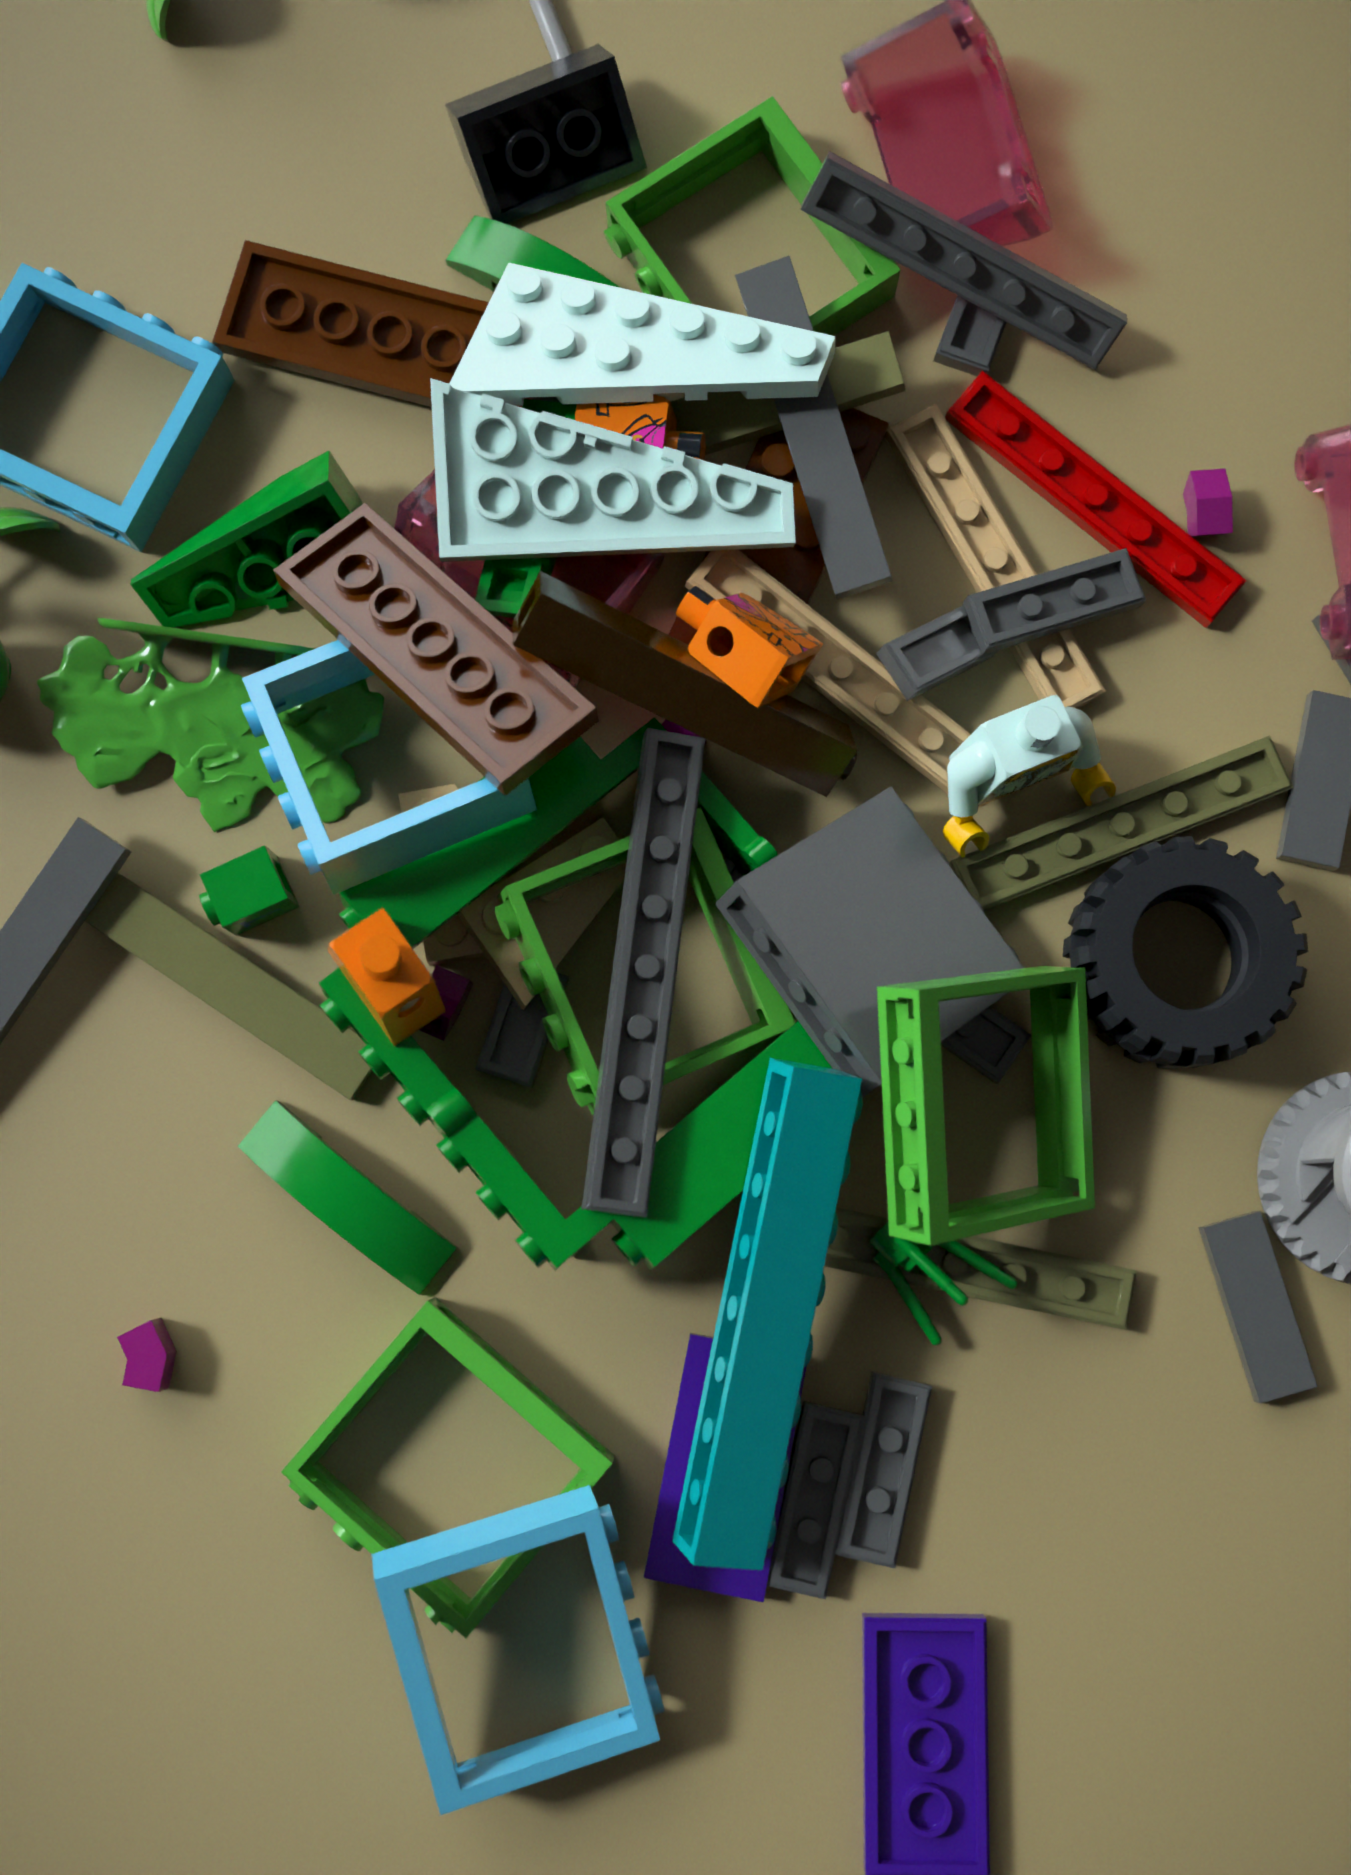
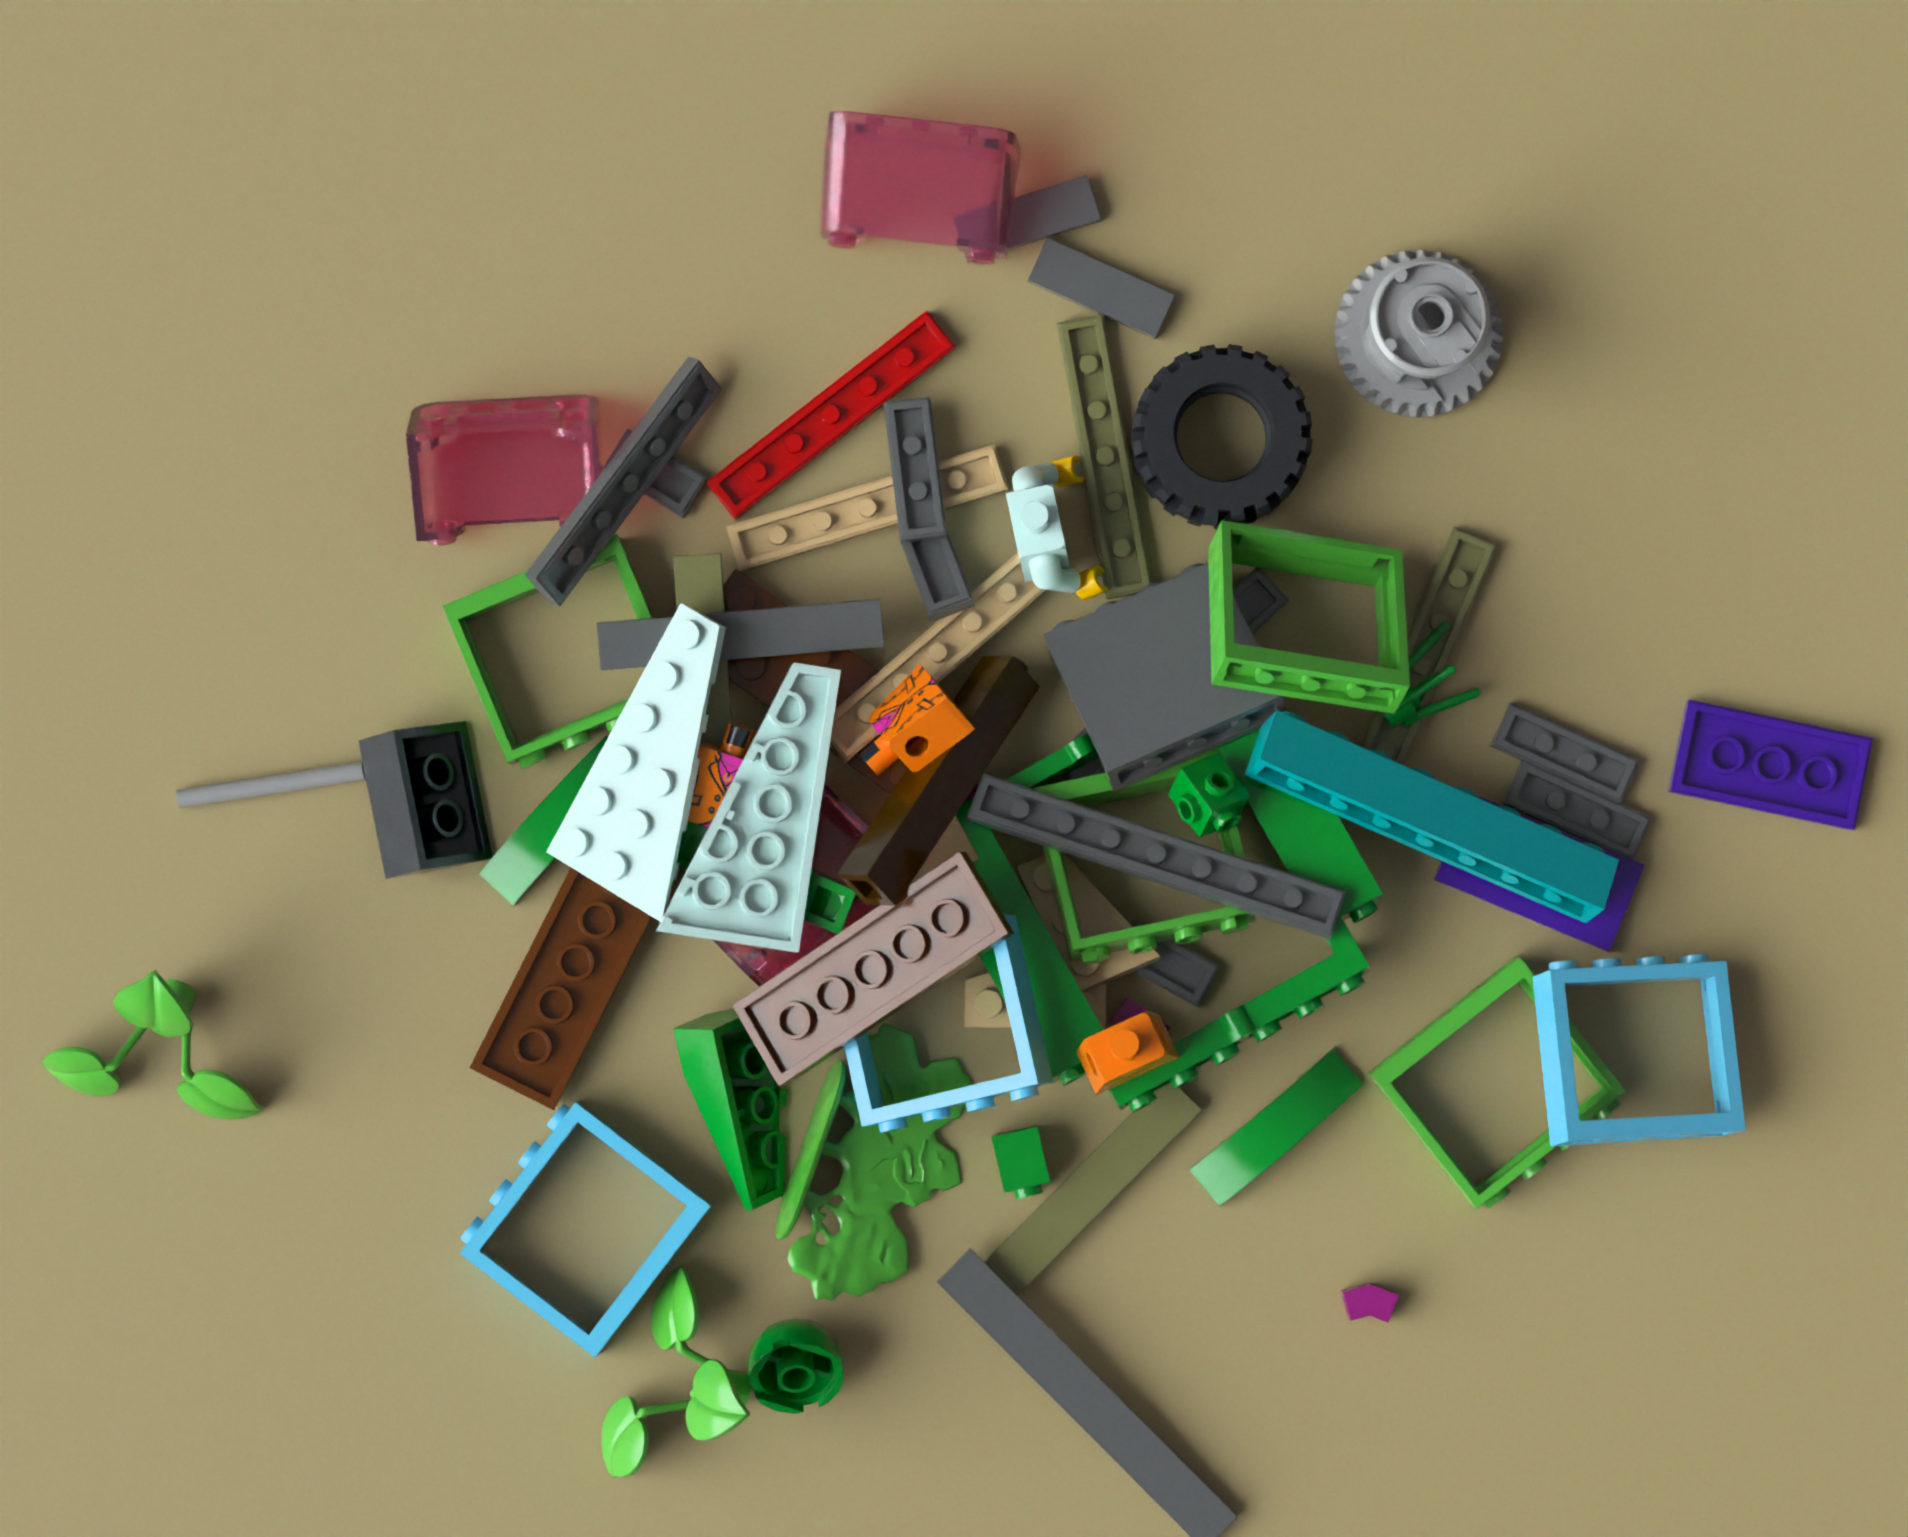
camera: 80 degrees left, 5 degrees up
magenta piece [1183,468,1233,536] -> none
dark grey tile [1198,1211,1318,1404] -> none
none -> green brick [1168,752,1250,838]

